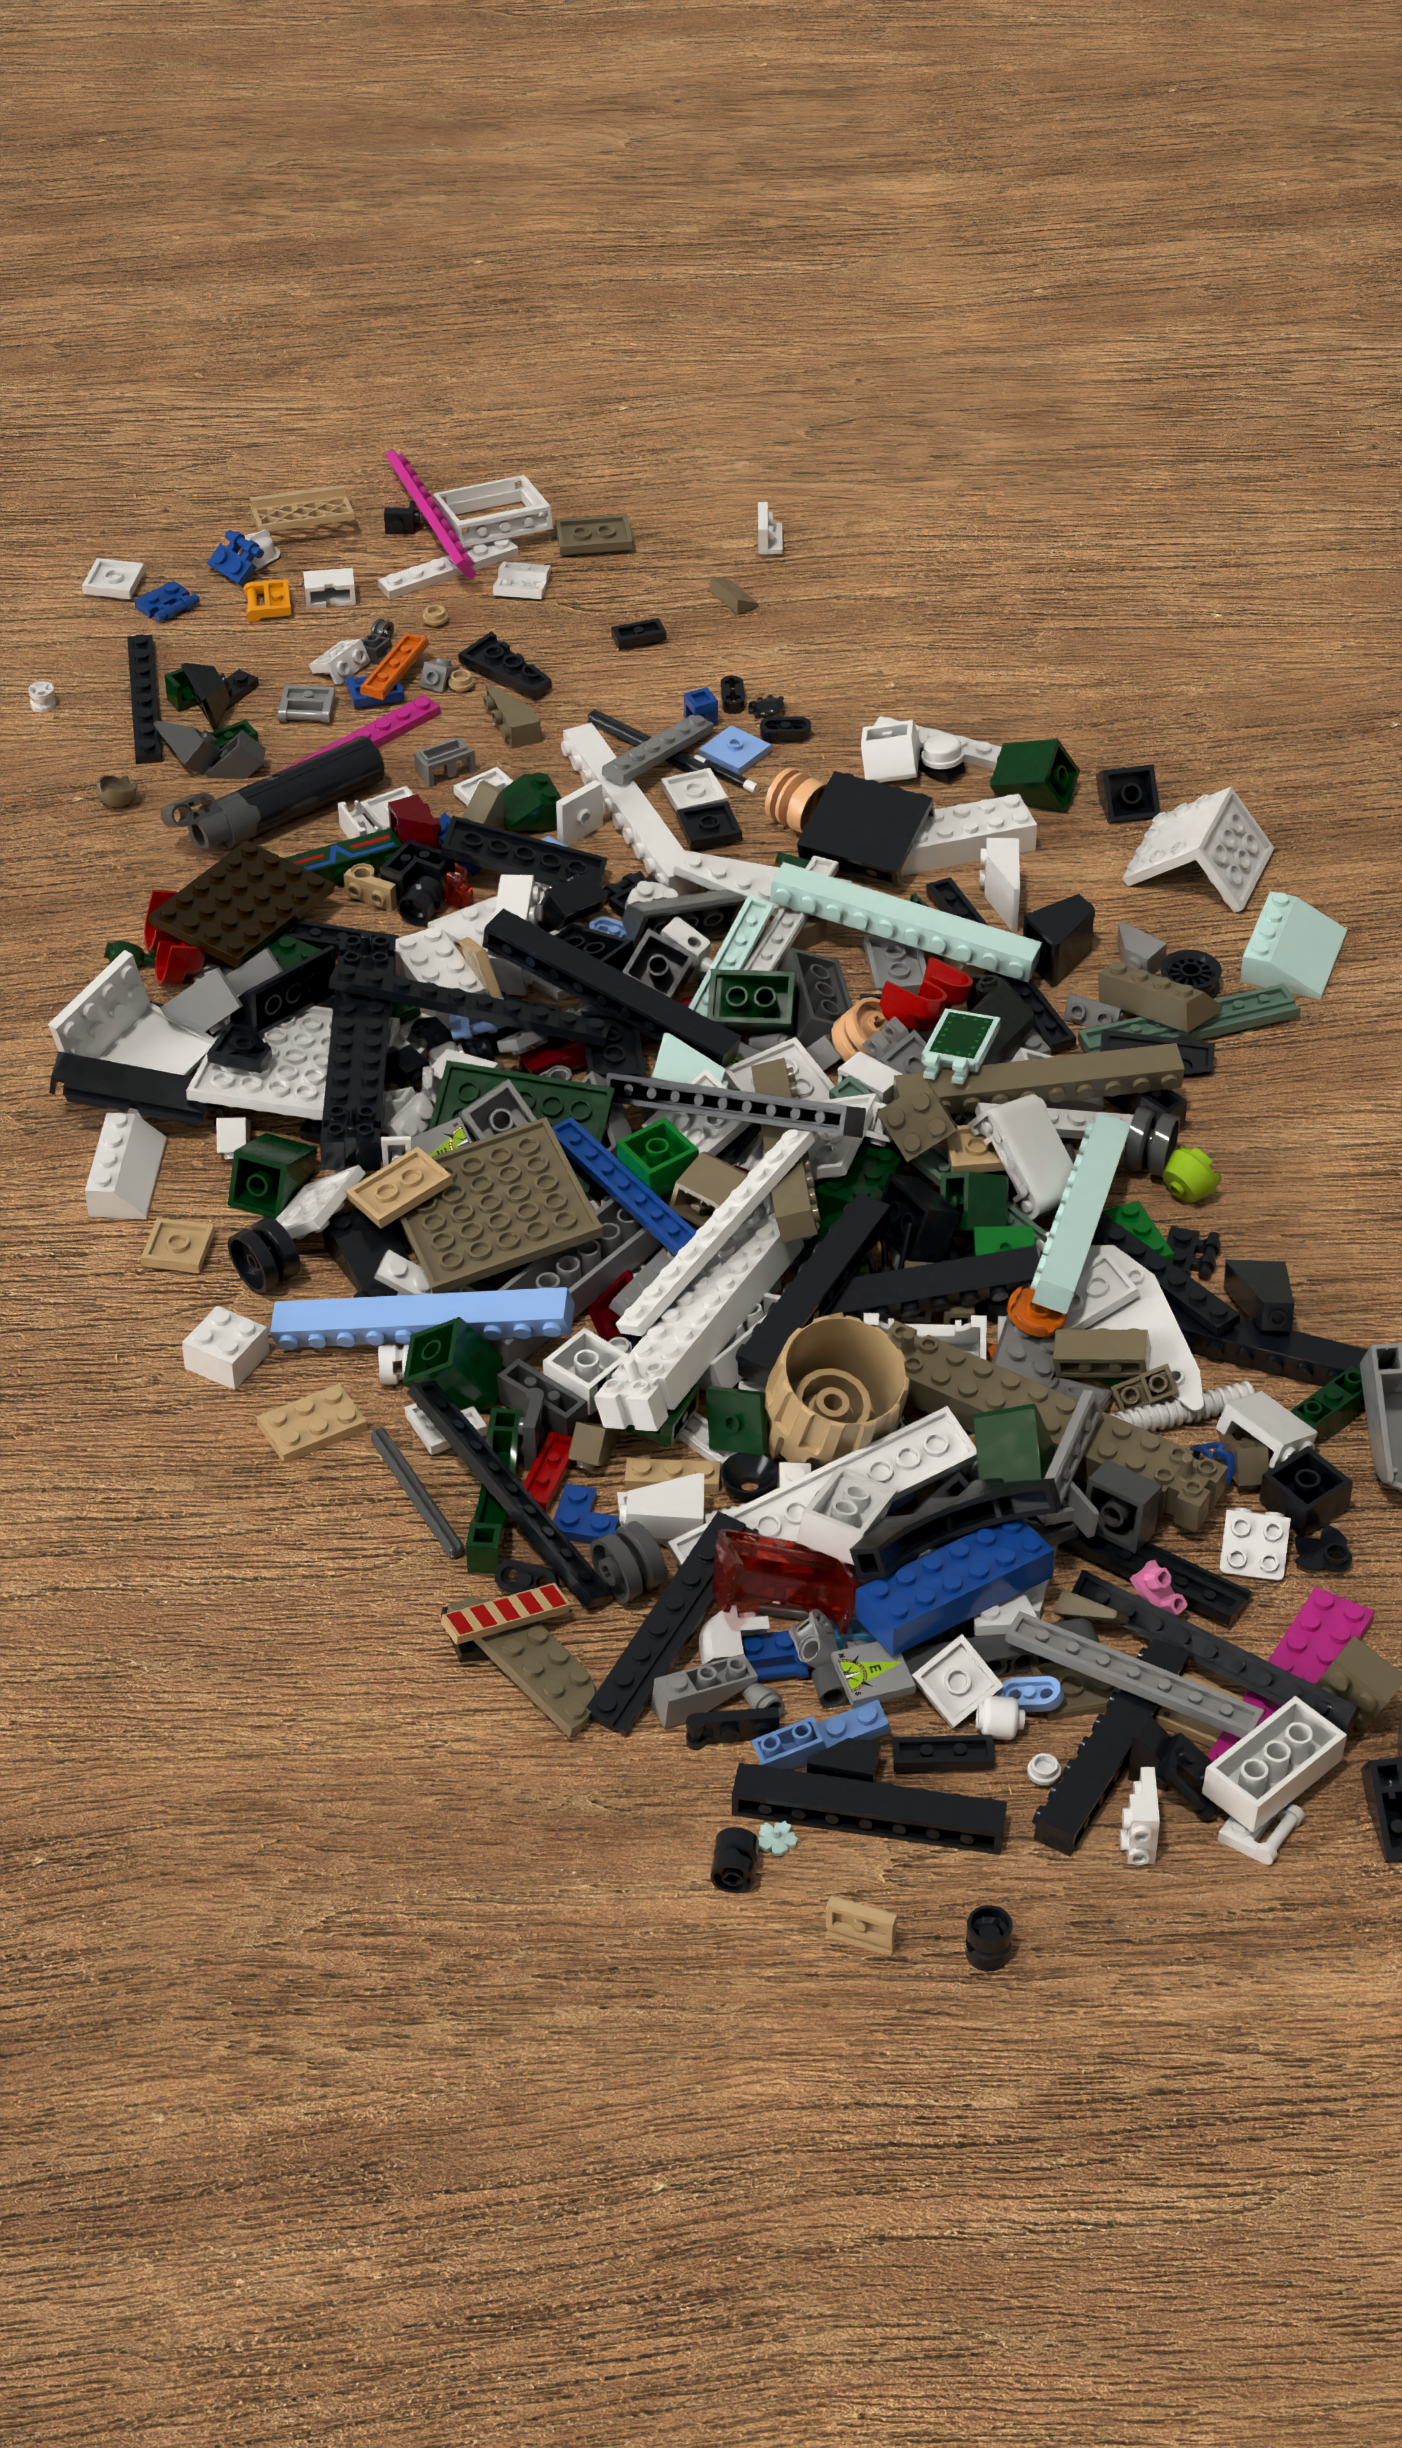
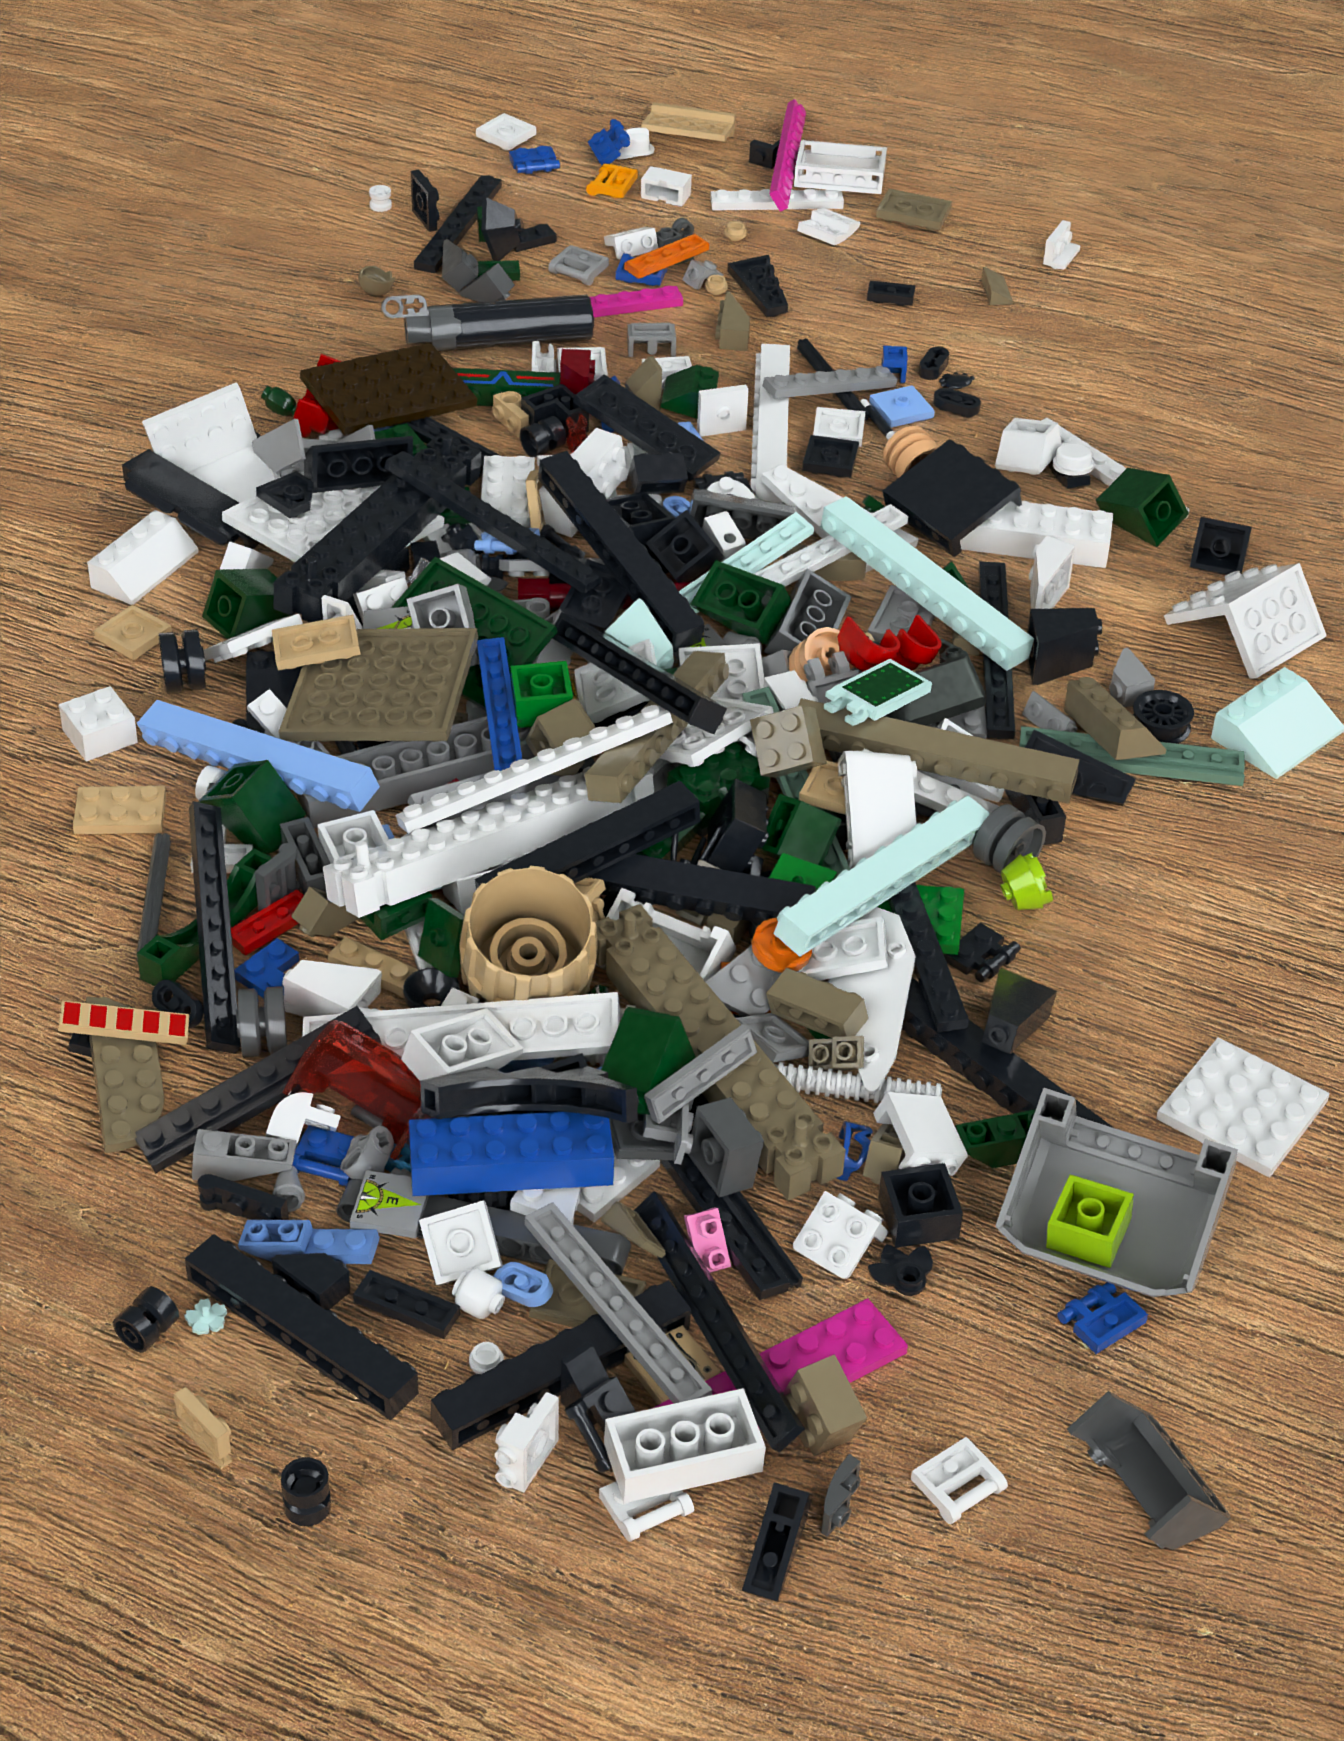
camera: 25 degrees right, 0 degrees up
none -> black plate [410,169,440,232]

